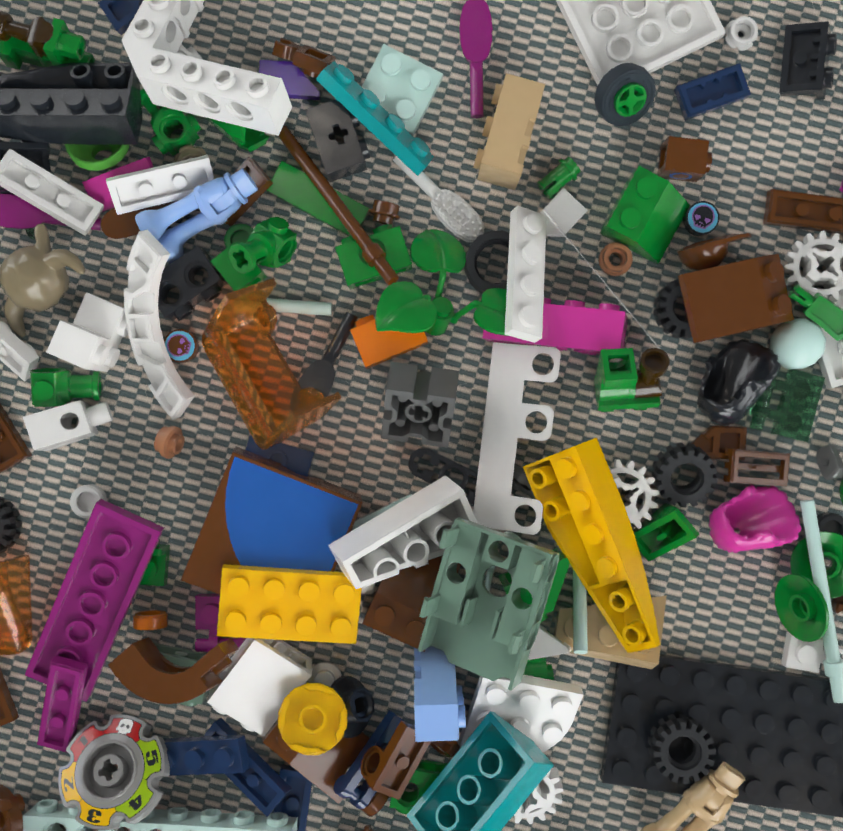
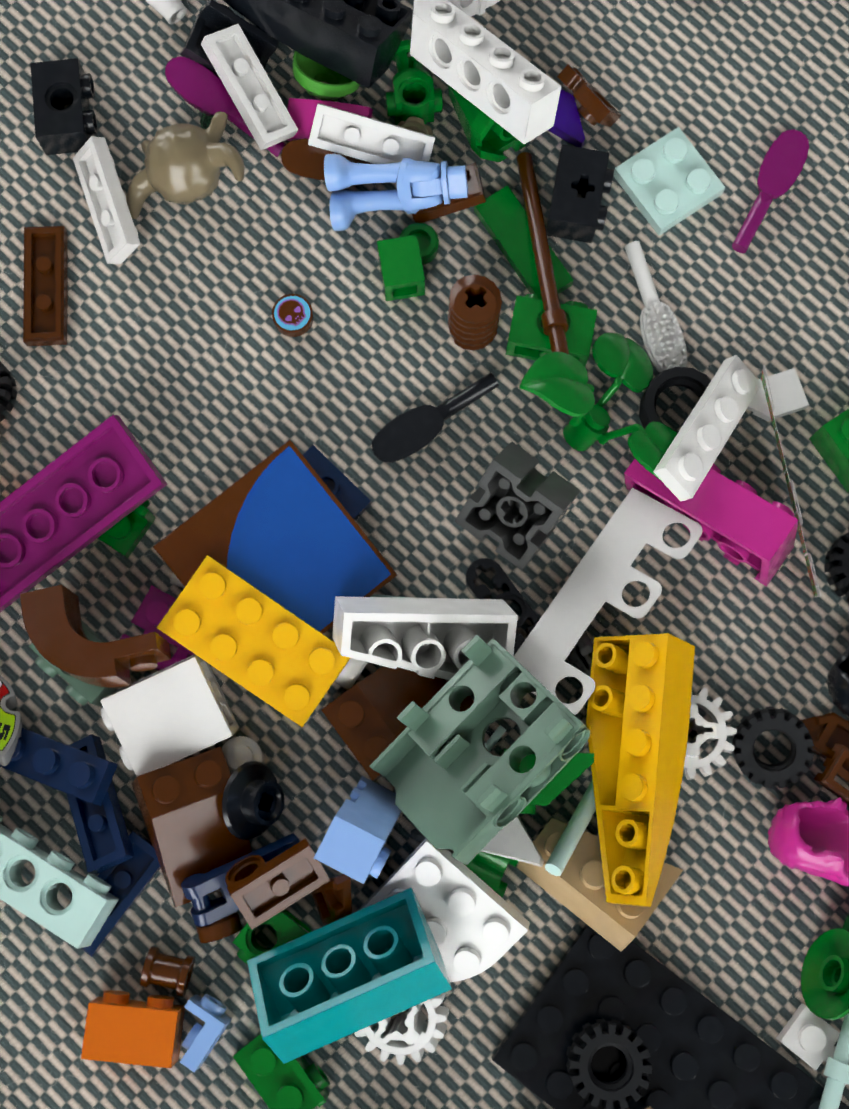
camera: 25 degrees right, 10 degrees down
white torso [23,400,113,451] -> none
green connector [30,368,102,407] -> none
white brick [46,292,128,372] -> none
white tile [70,484,107,518] -> none
white tile [124,230,195,420] -> none
orange tile [133,610,168,630] -> none
nougat plate [154,426,185,459] -> none
black brick [158,246,228,321] -> none
clear orange windscreen [202,278,342,450] -> none
green connector [229,217,297,274] -> none
light aqua bar [231,296,333,316] -> none
yellow tile [278,683,347,755] -> none
teal plate [316,61,434,176] -> none
orange brick [350,315,428,369] -> none
reddish brown plate [368,200,400,225] -> none
tan wedge [473,73,545,190] -> none
green pin [537,156,581,199] -> none
green hips [594,348,670,412] -> none
nougat plate [598,242,633,276] -> none
green slope [633,503,699,562] -> none
none -> reddish brown piece [448,274,502,351]

